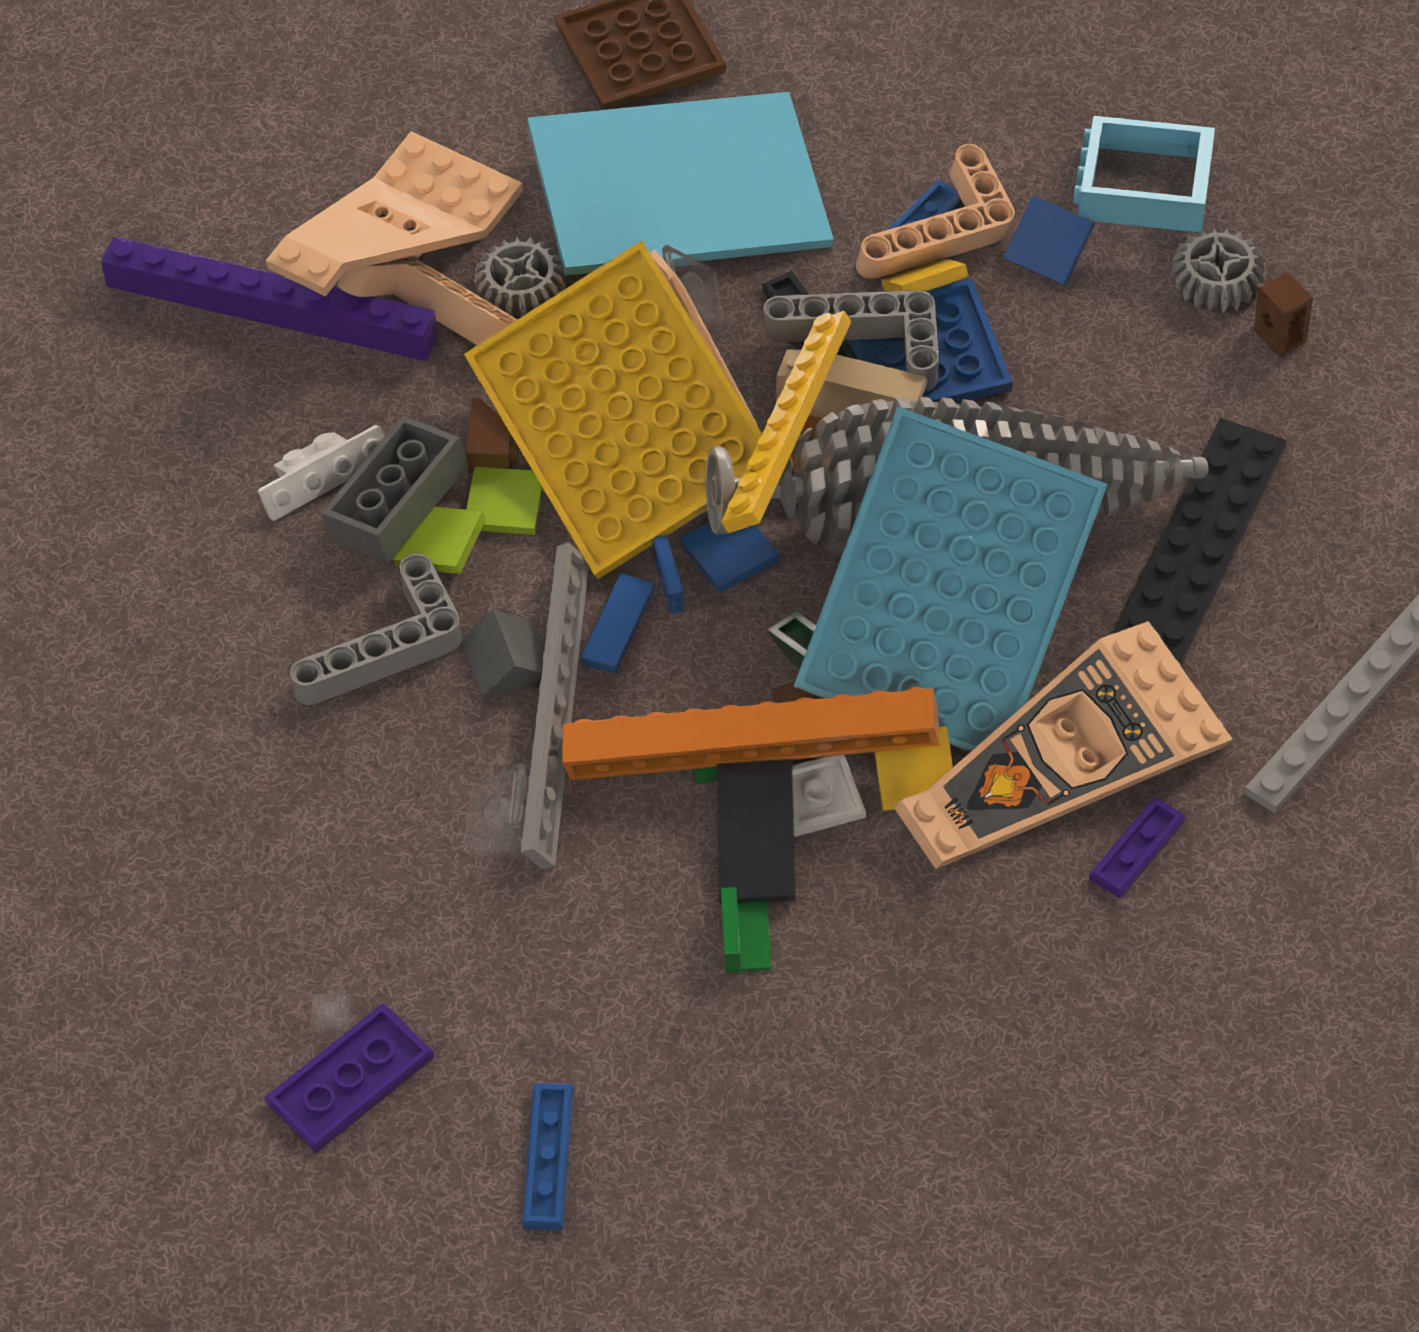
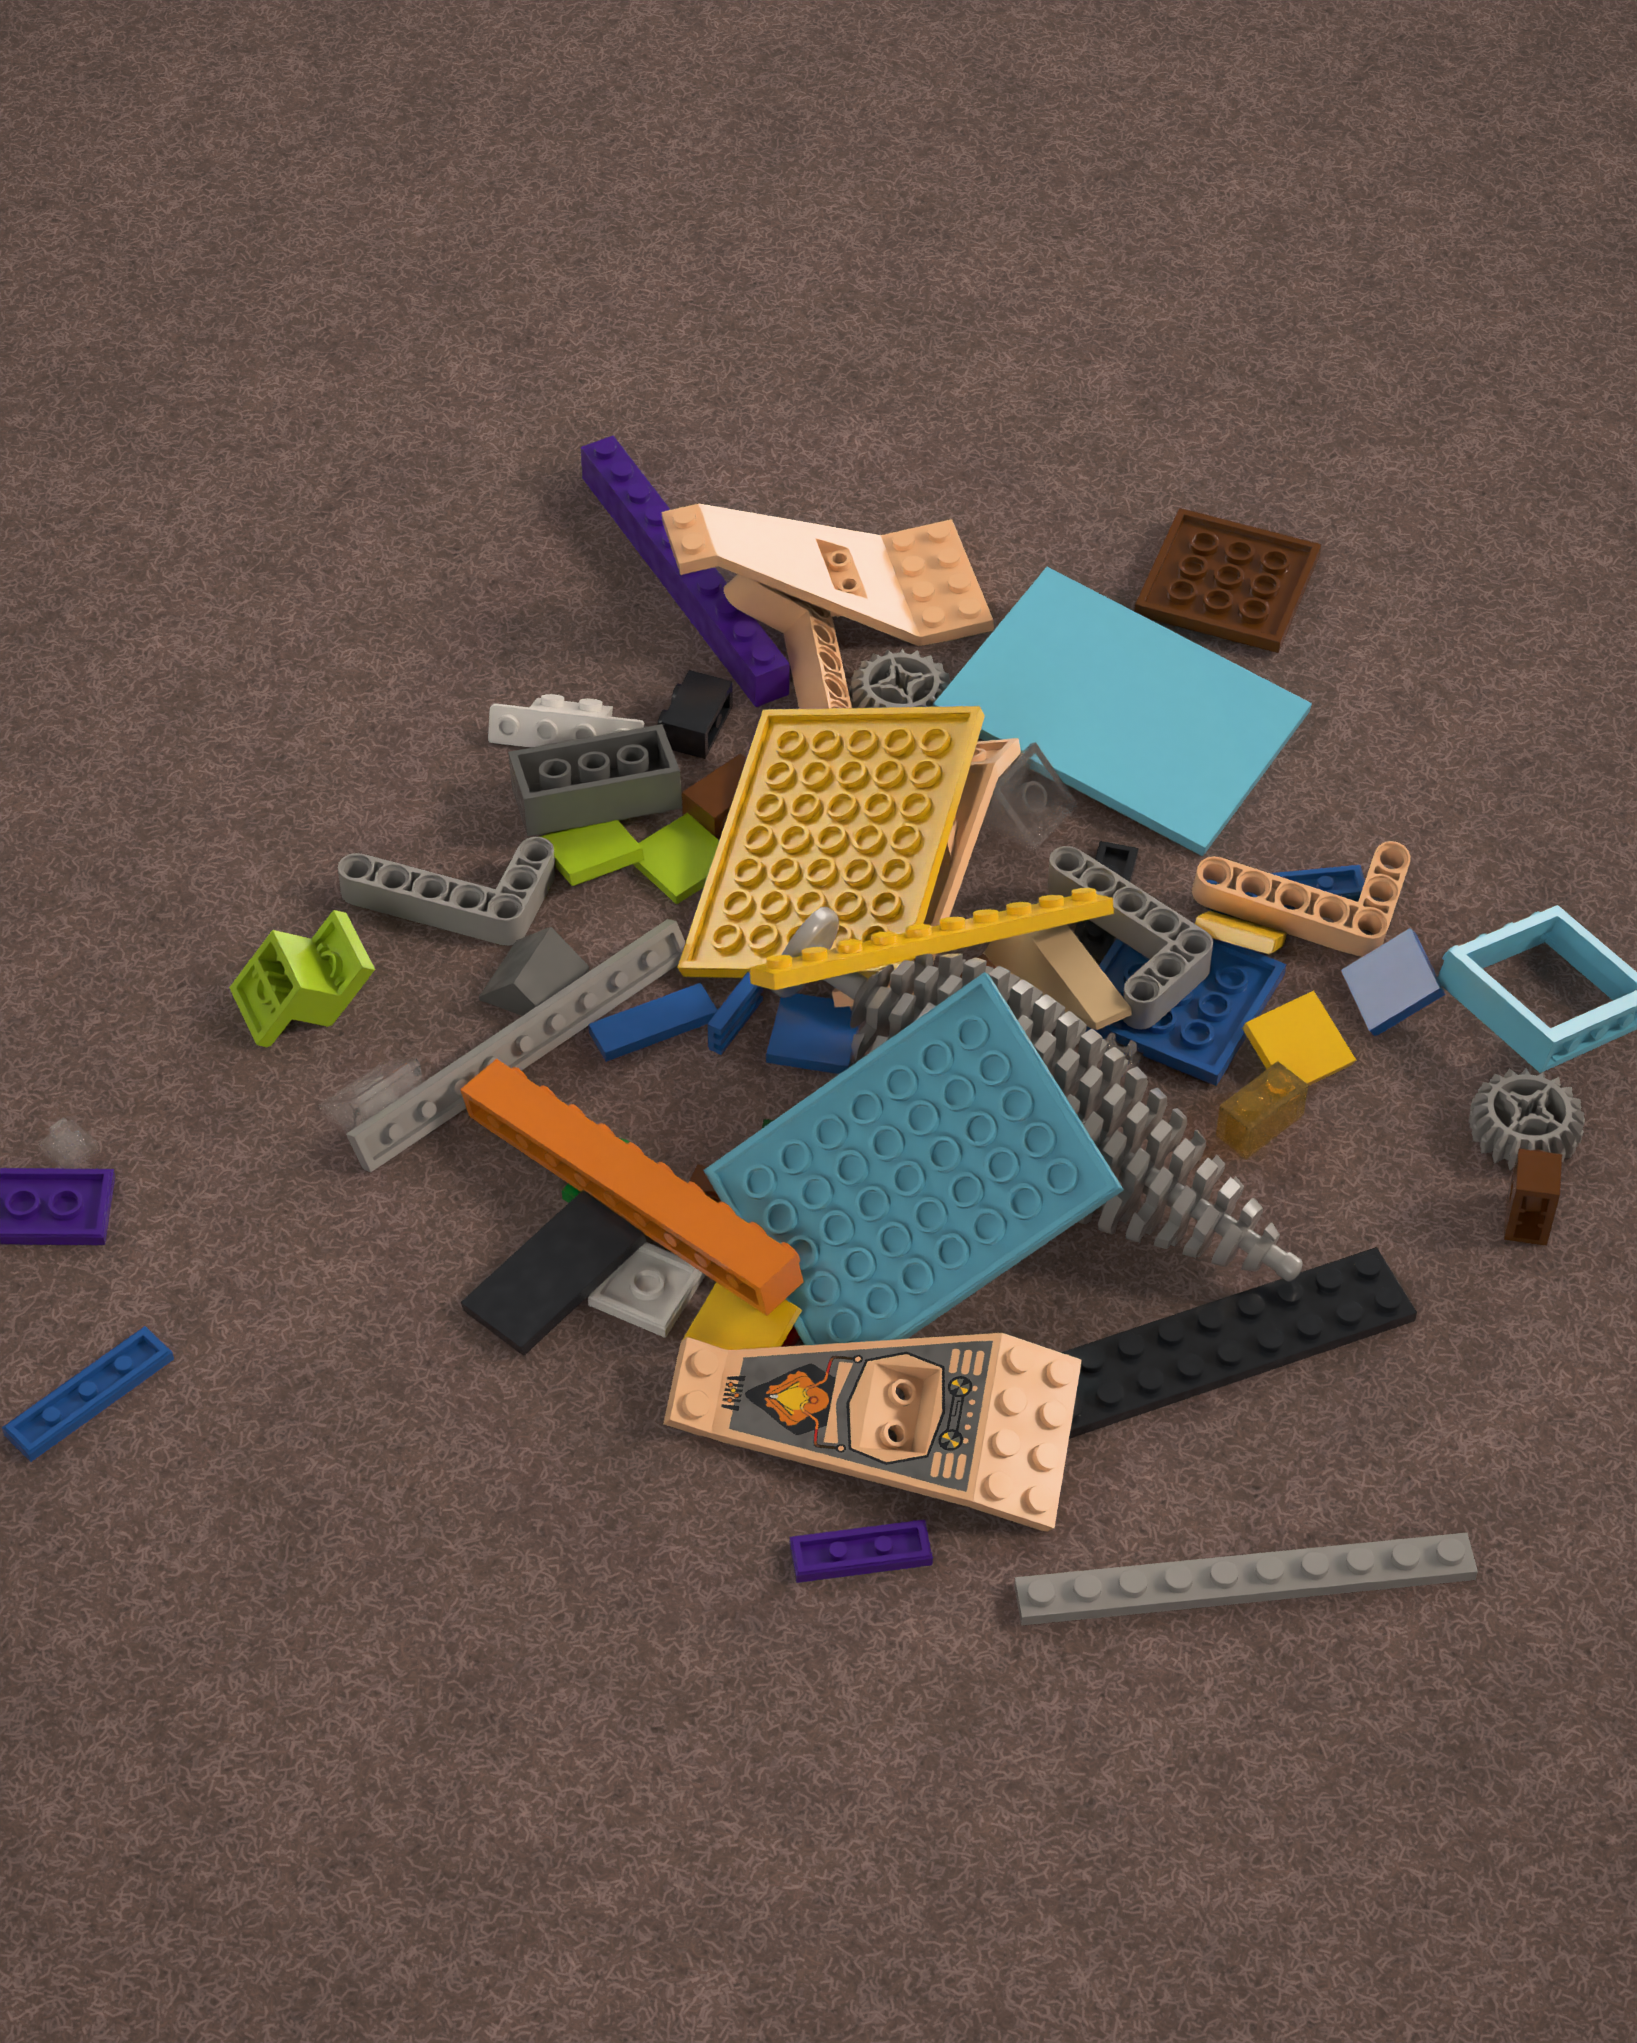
camera: 40 degrees right, 5 degrees down
green panel [721,887,771,972] -> none
none -> lime bracket [229,910,375,1047]
none -> black brick [657,670,733,759]
none -> clear yellow brick [1216,1061,1309,1160]
none -> yellow tile [1242,990,1356,1098]

